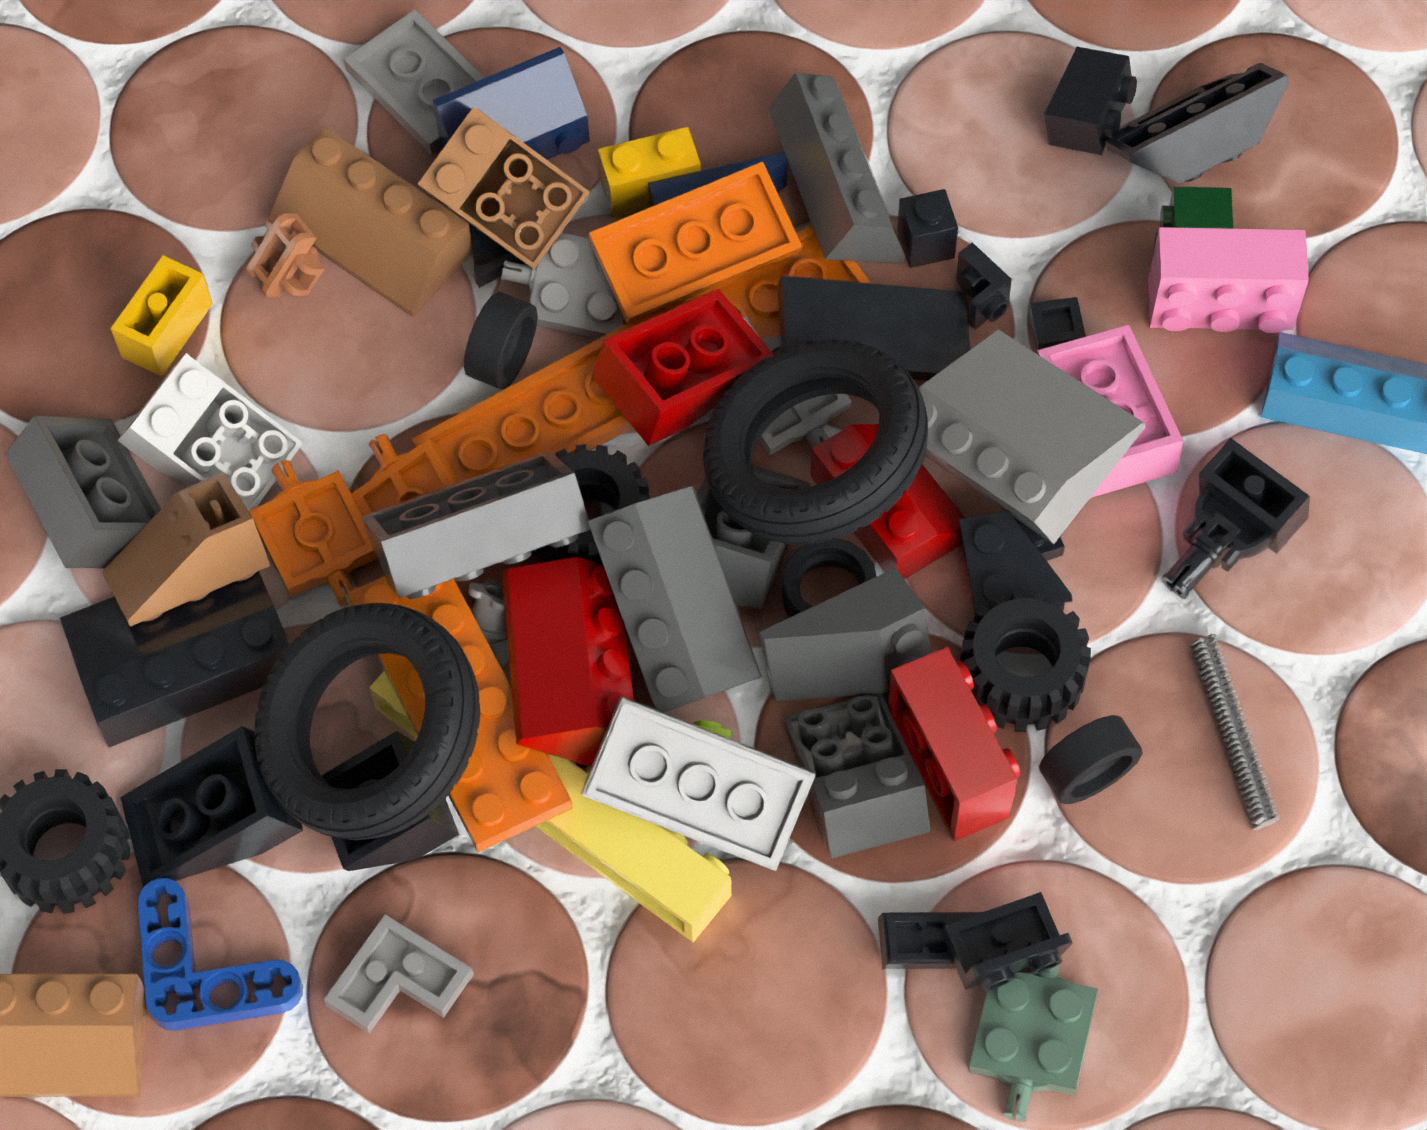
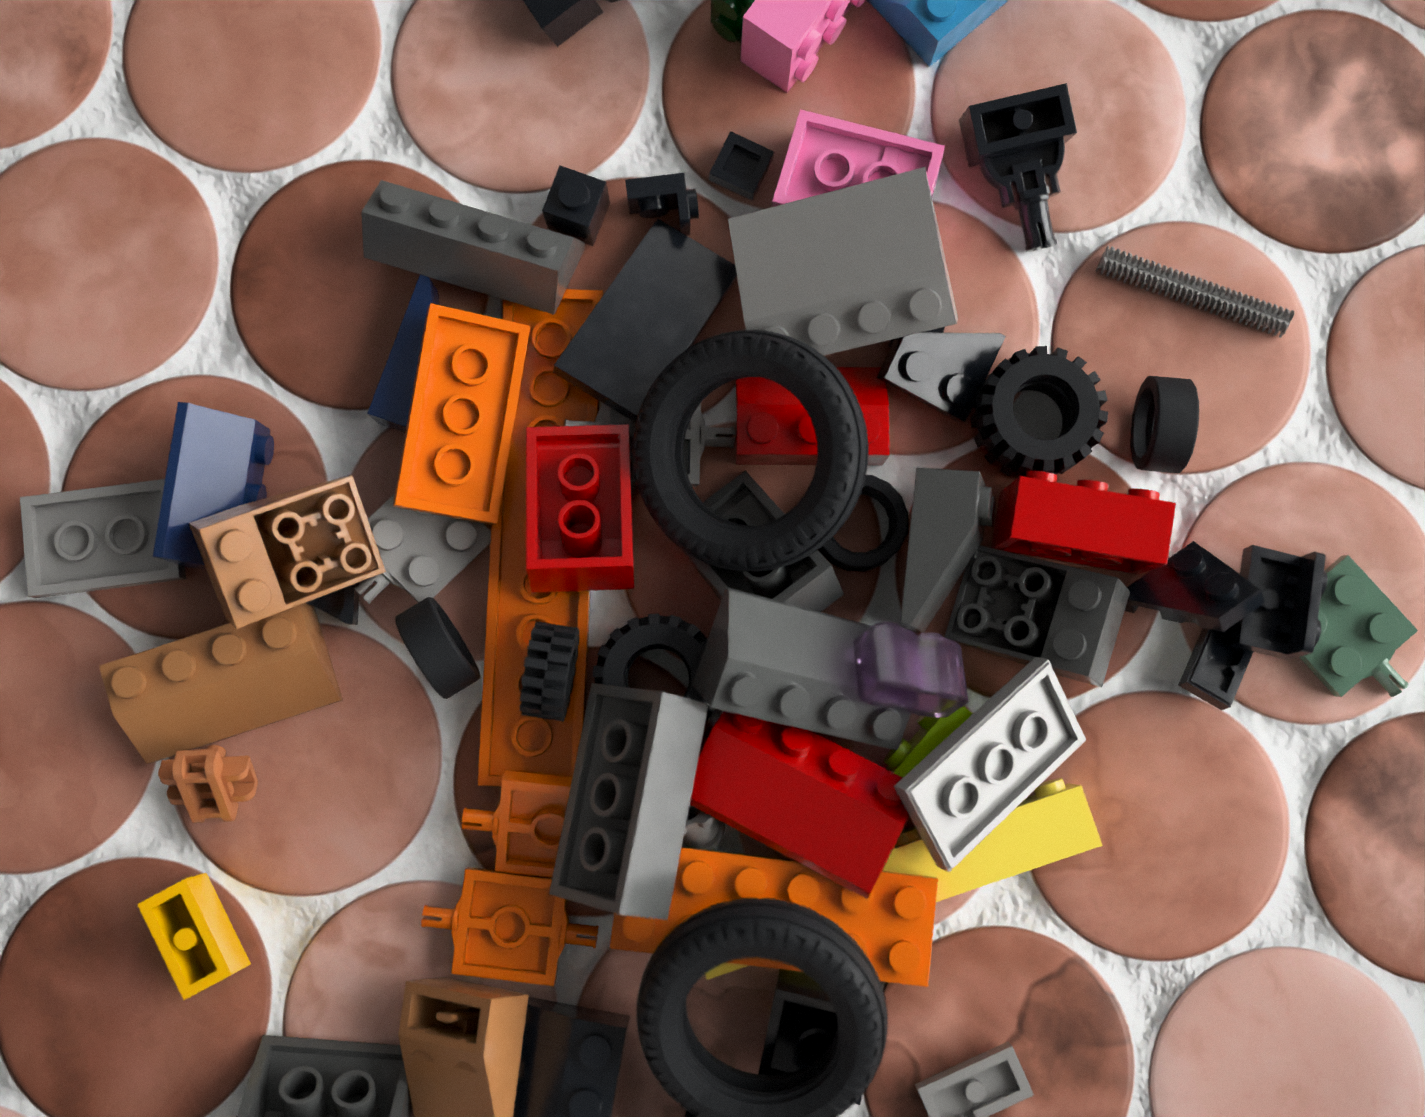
camera: 60 degrees left, 20 degrees up
white slope [117,353,304,511] -> none
yellow brick [598,127,701,218] -> none
none -> black tyre [520,622,579,721]
none -> clear purple brick [853,622,969,718]
none -> black wing [1125,541,1265,632]

